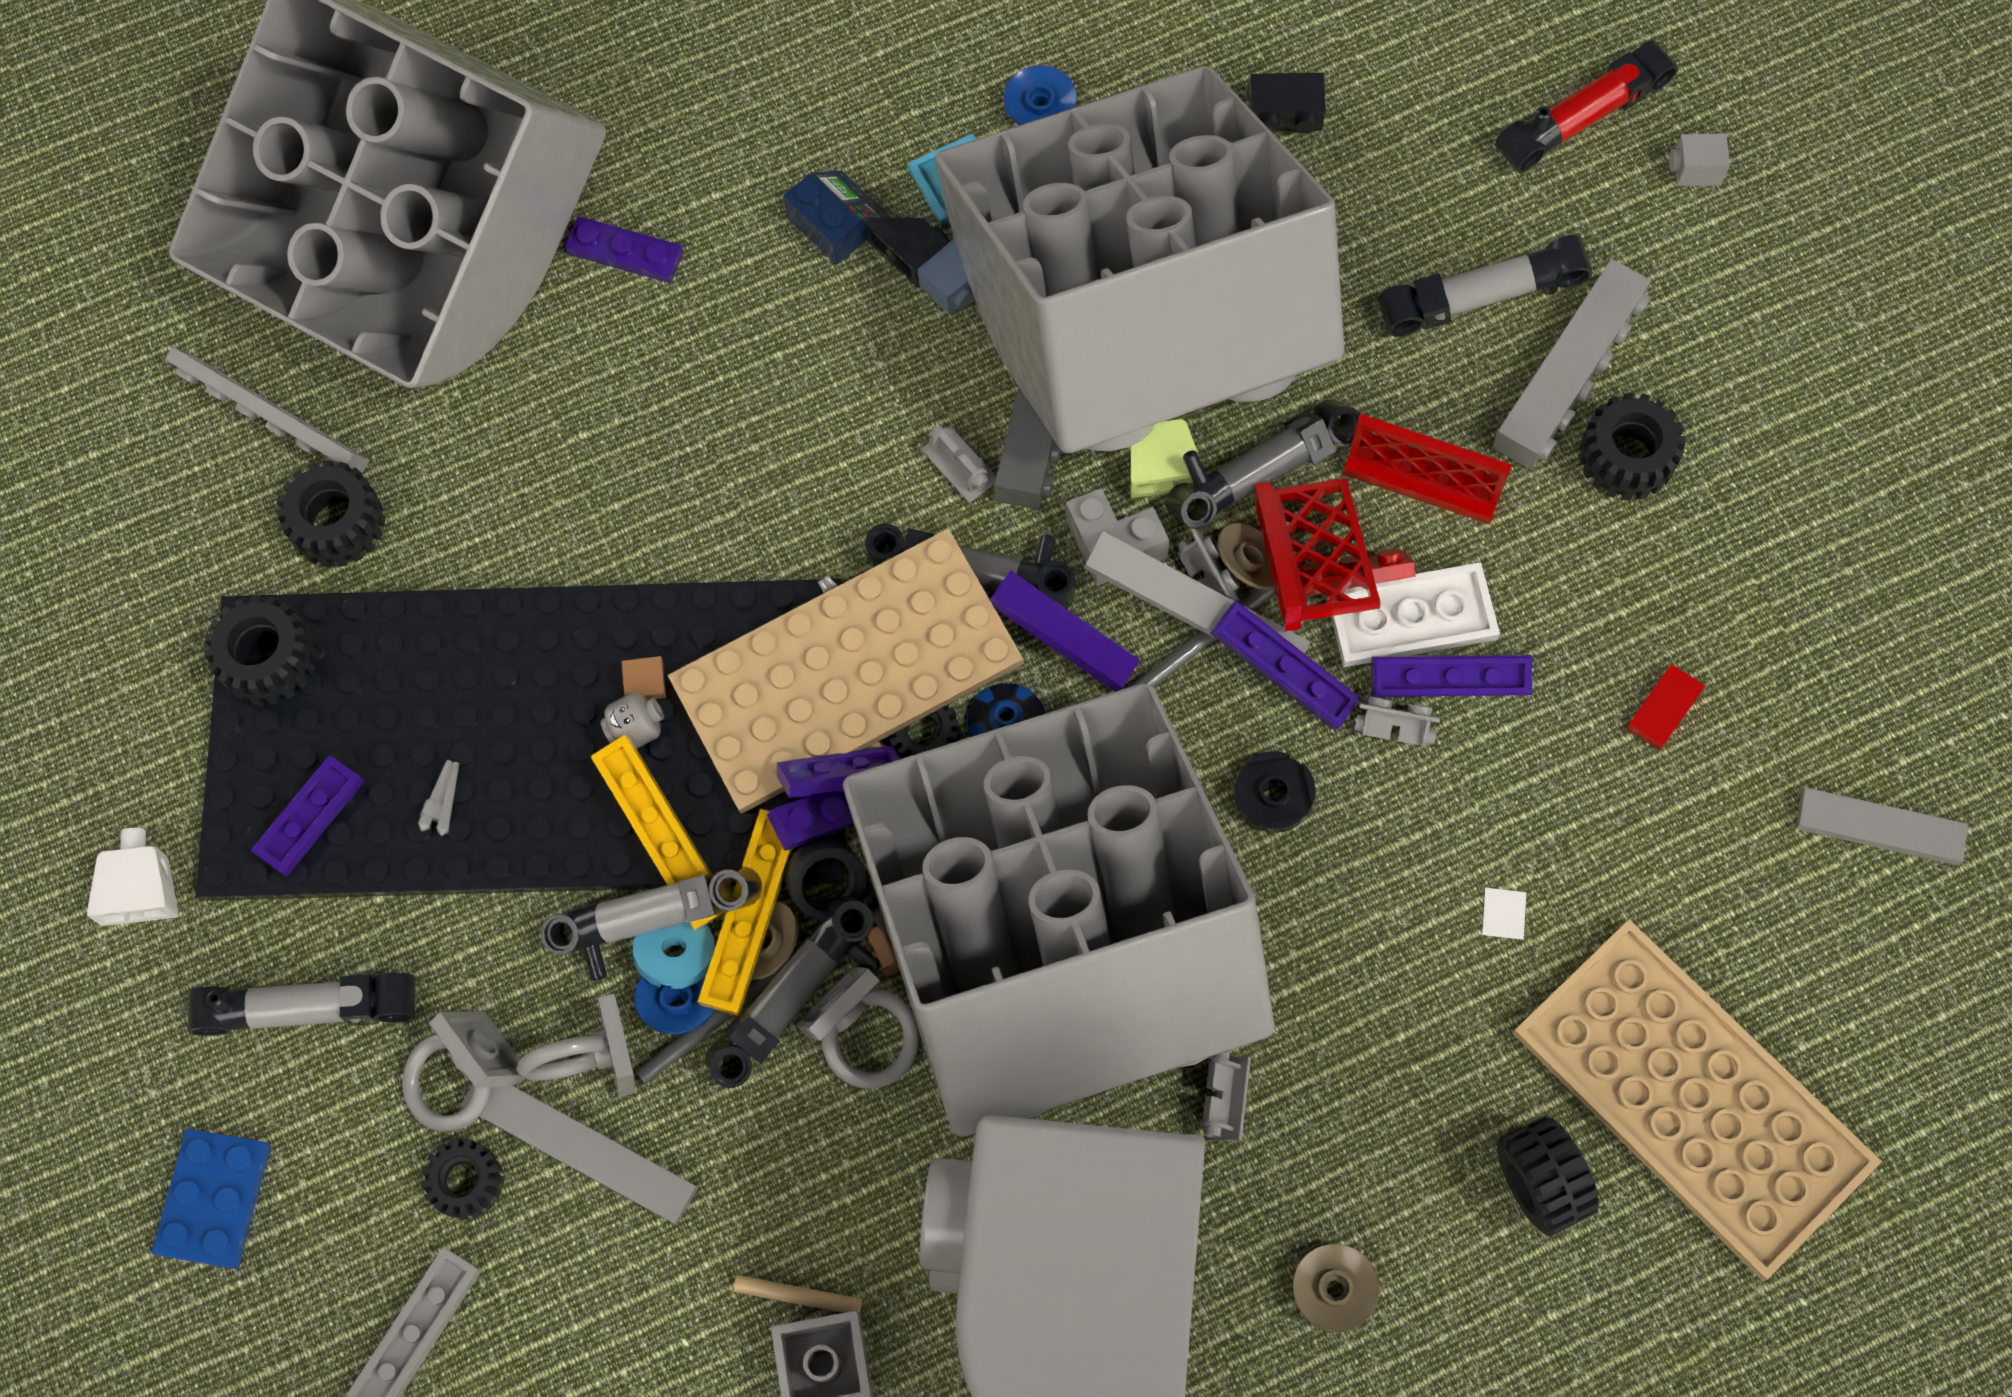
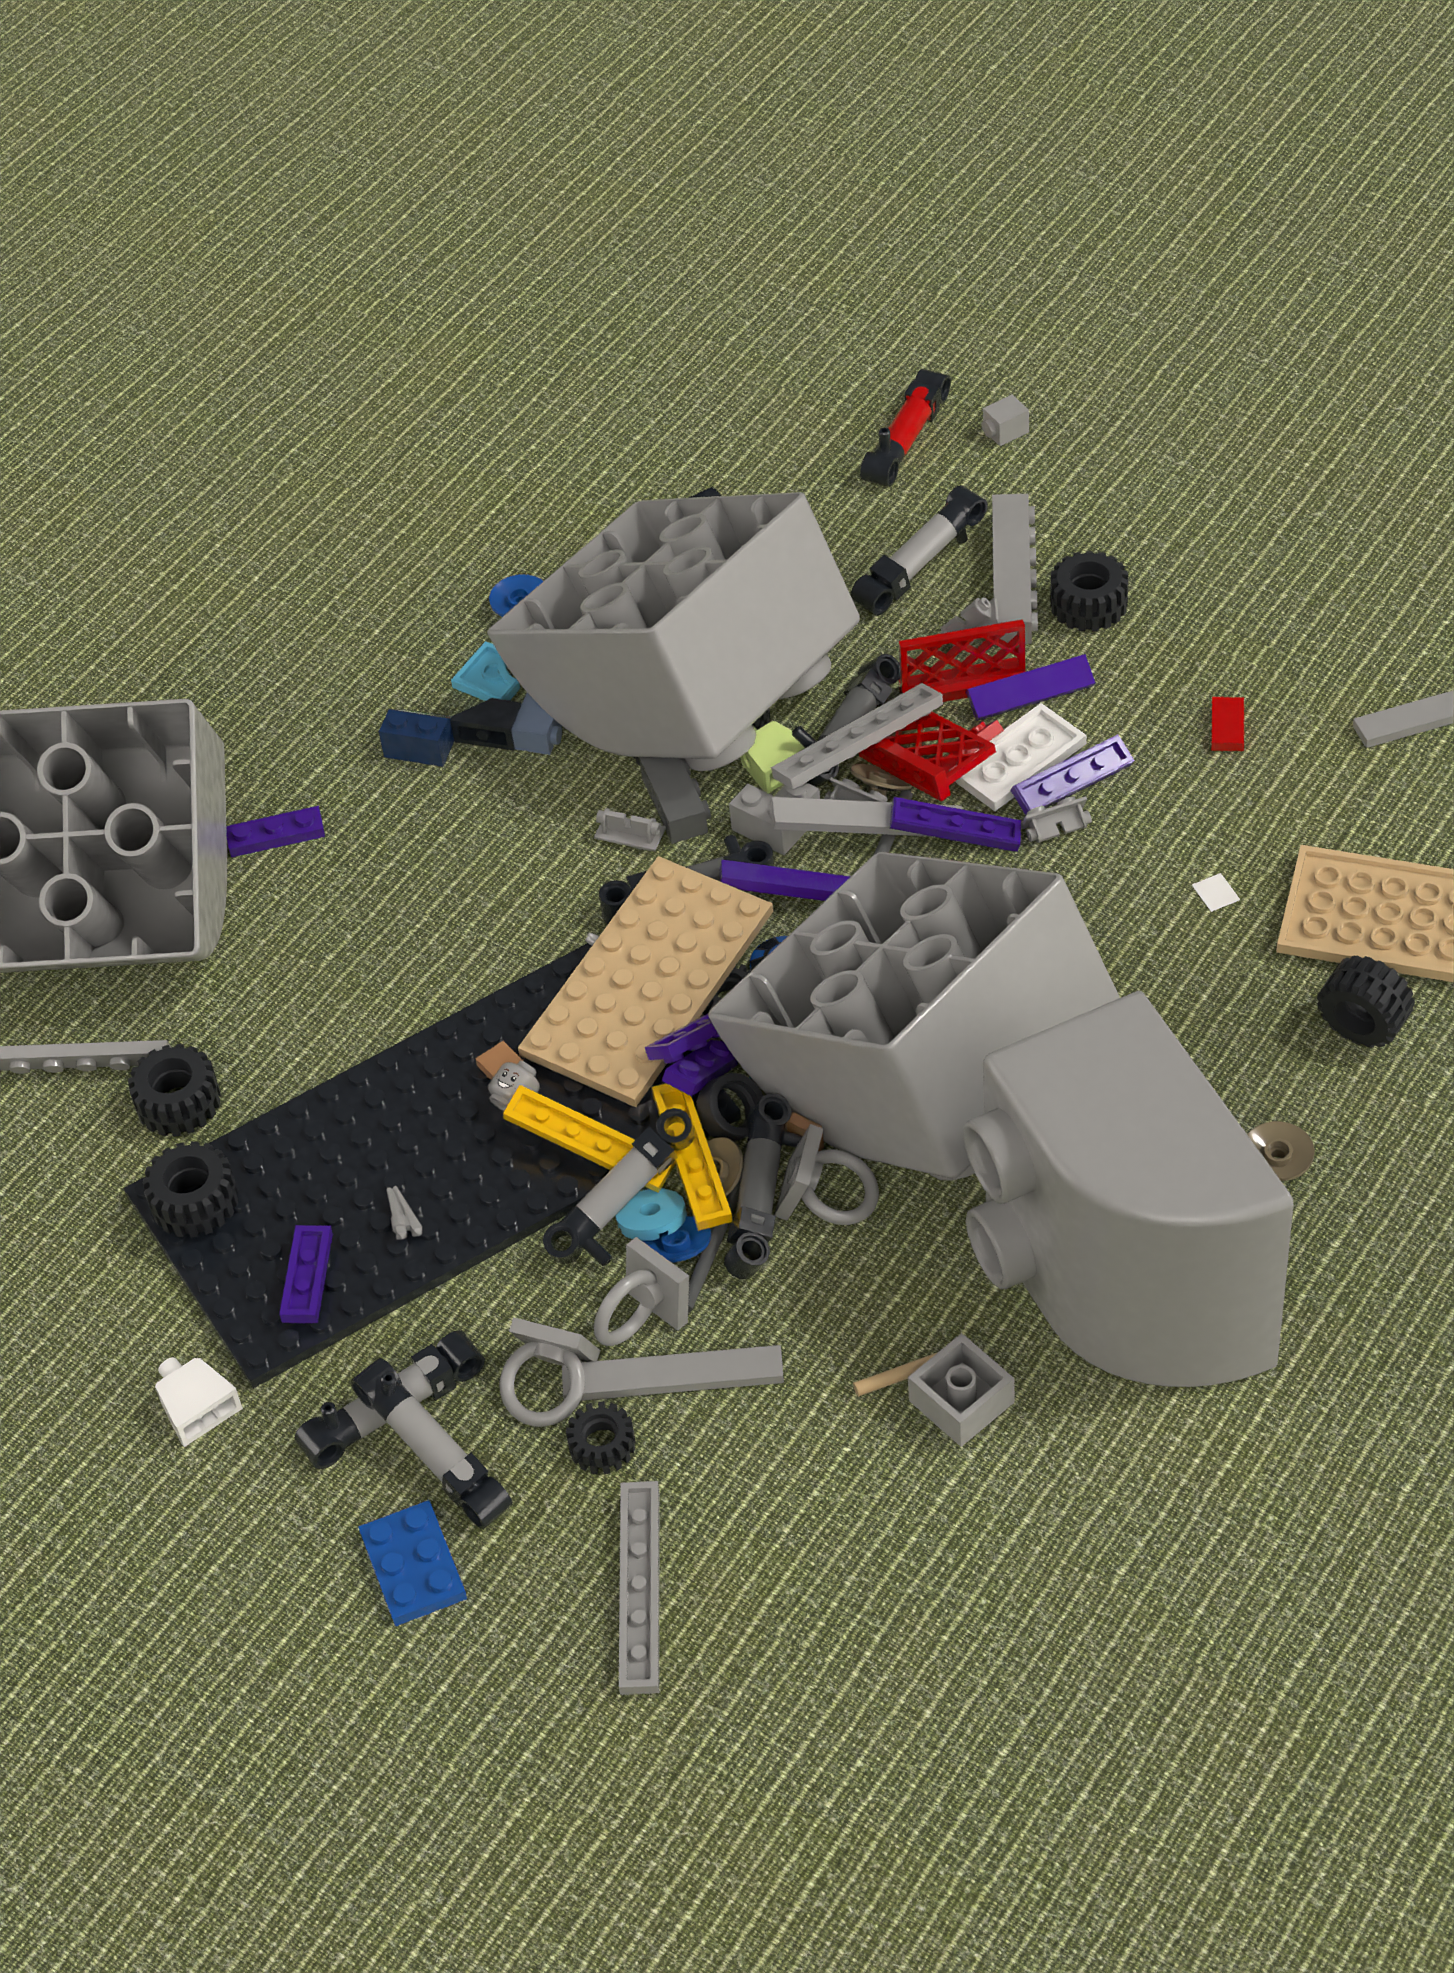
camera: 30 degrees left, 20 degrees down
none -> piece [350,1357,513,1529]
none -> light grey plate [771,683,943,790]
none -> light grey hinge [939,597,999,647]
none -> dark purple tile [966,654,1096,721]

